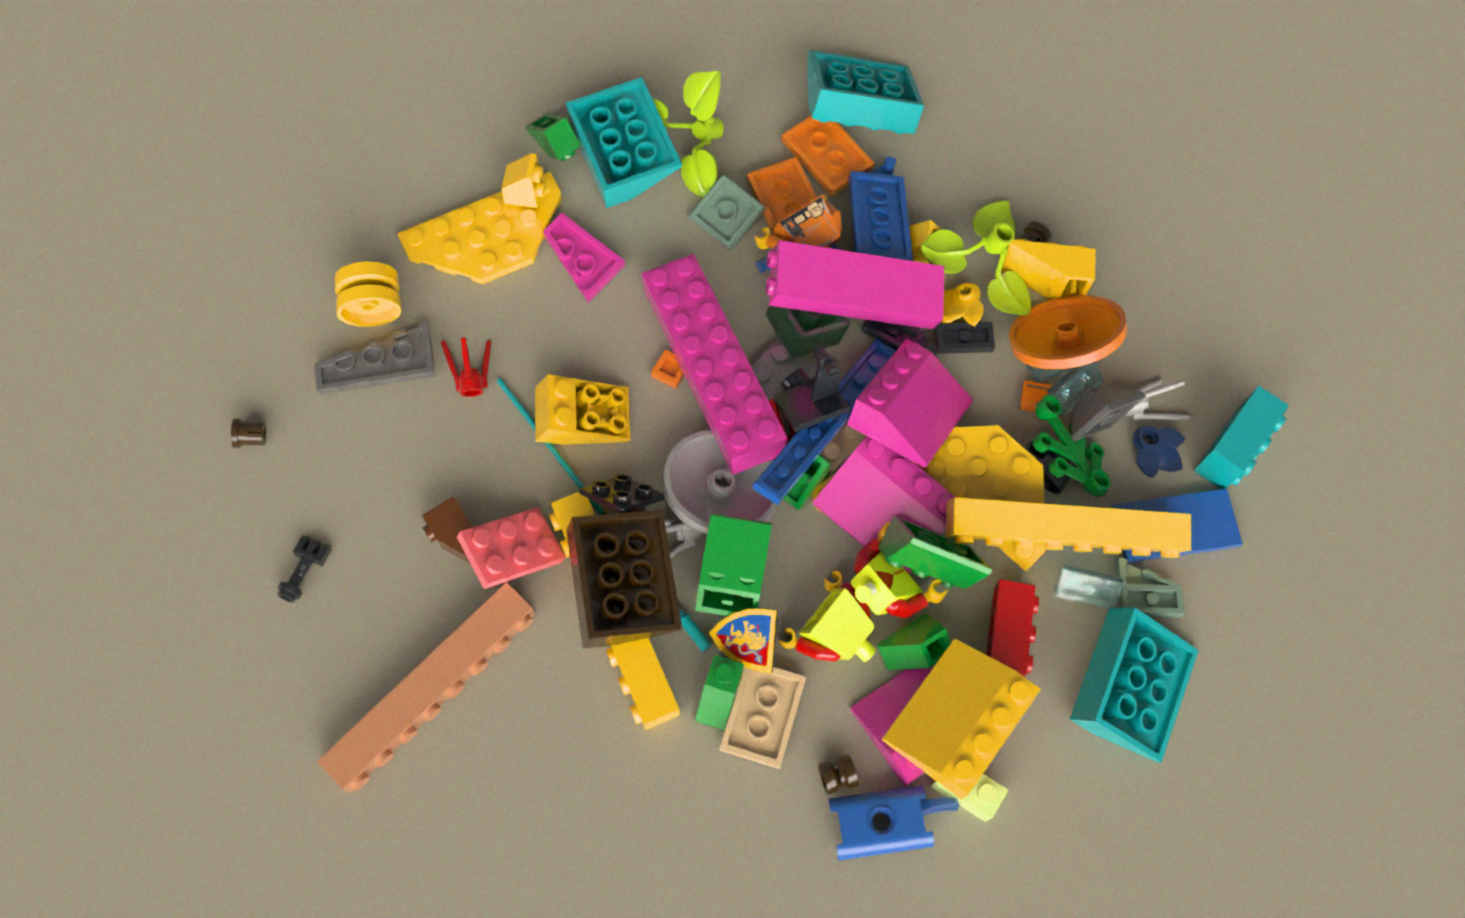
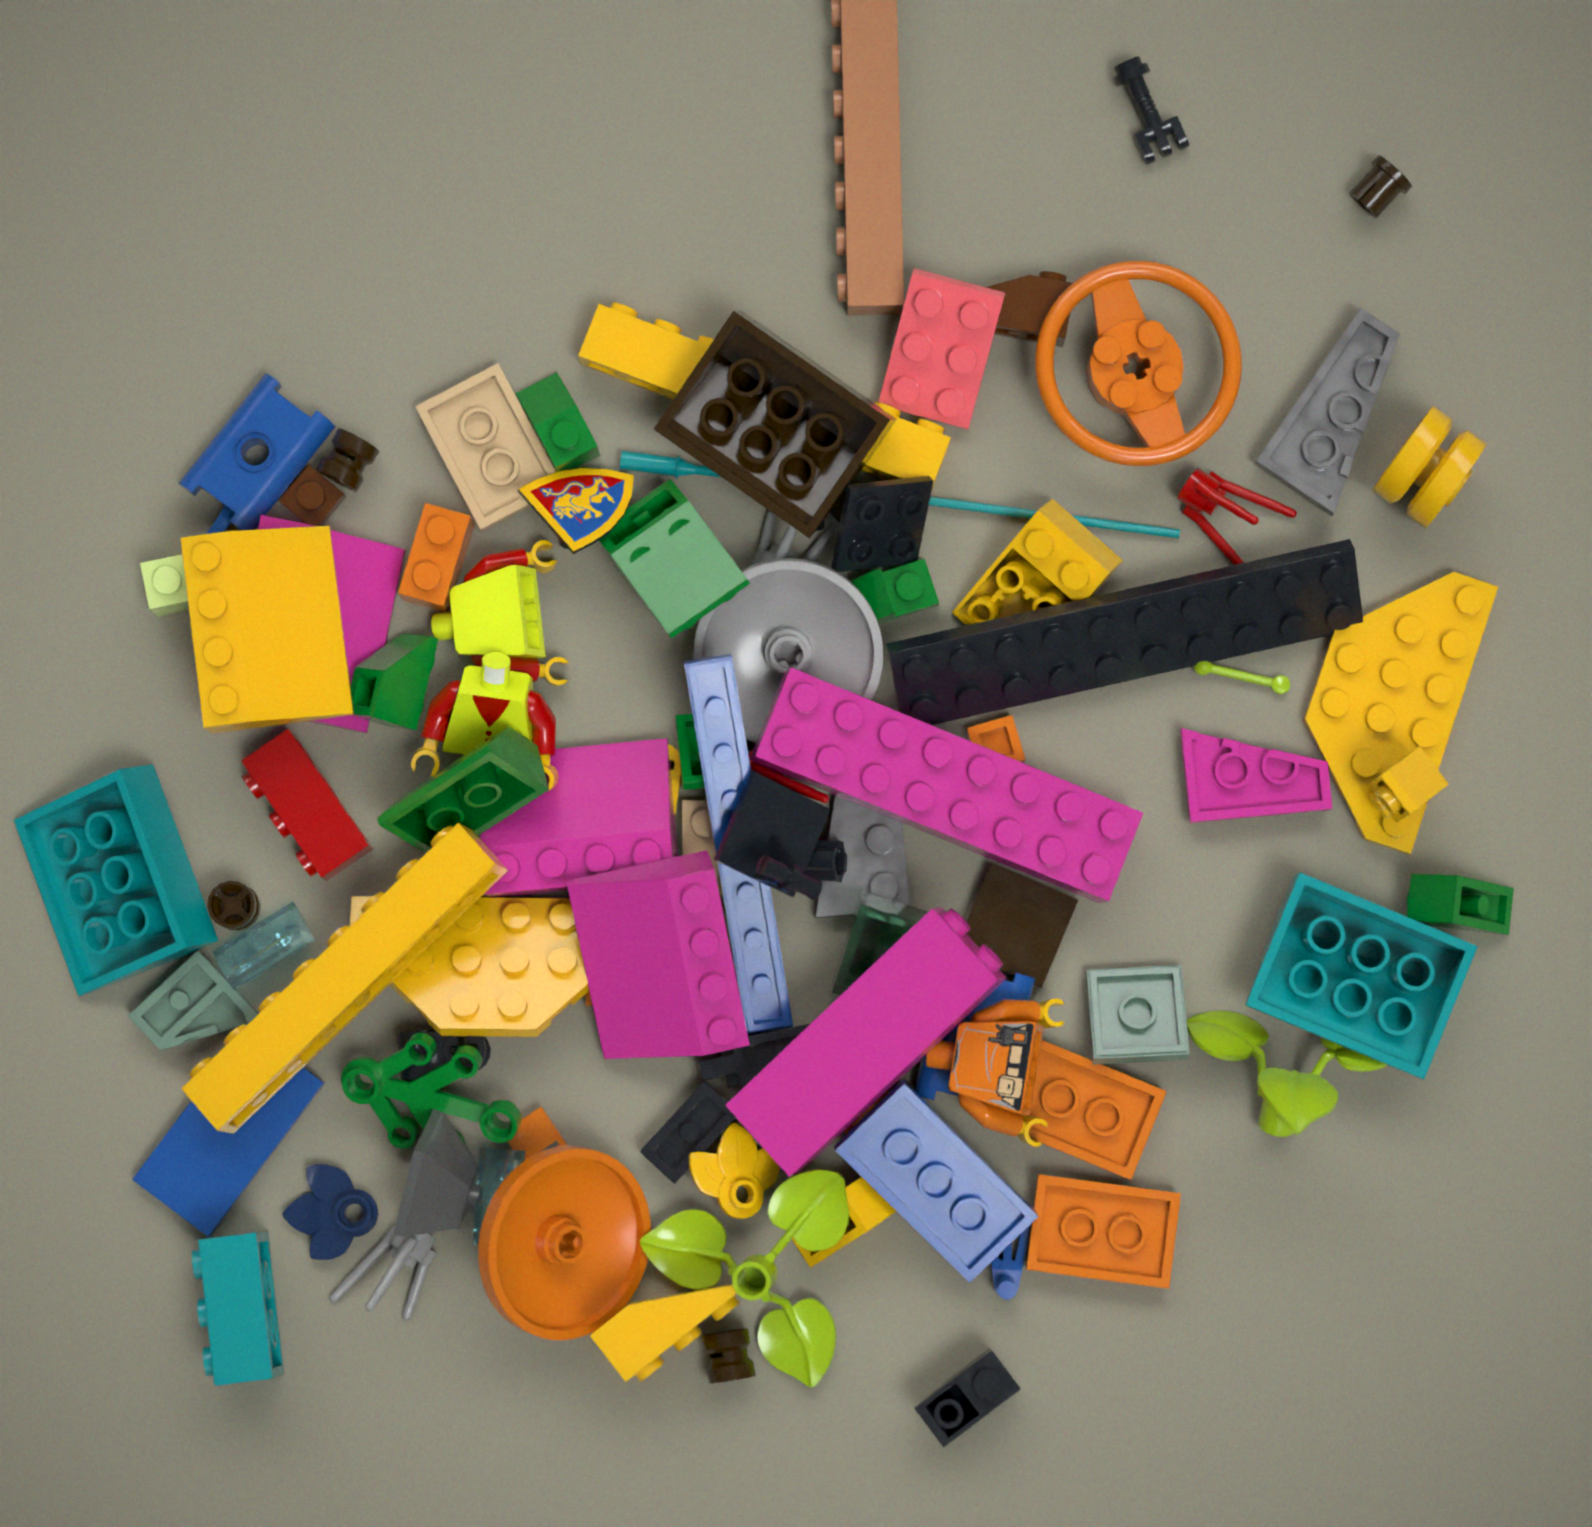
camera: 140 degrees right, 15 degrees up
teal slope [807,50,924,134] -> none
none -> dark brown wheel [207,881,261,931]
none -> reddish brown plate [278,465,346,526]
none -> orange brick [398,503,475,612]
none -> green slope [851,558,939,624]
none -> black plate [886,539,1363,725]
none -> black slope [915,1348,1021,1448]
none -> dark brown tile [966,863,1078,988]
none -> orange piece [1035,261,1242,466]
none -> lime hinge [1193,661,1290,694]

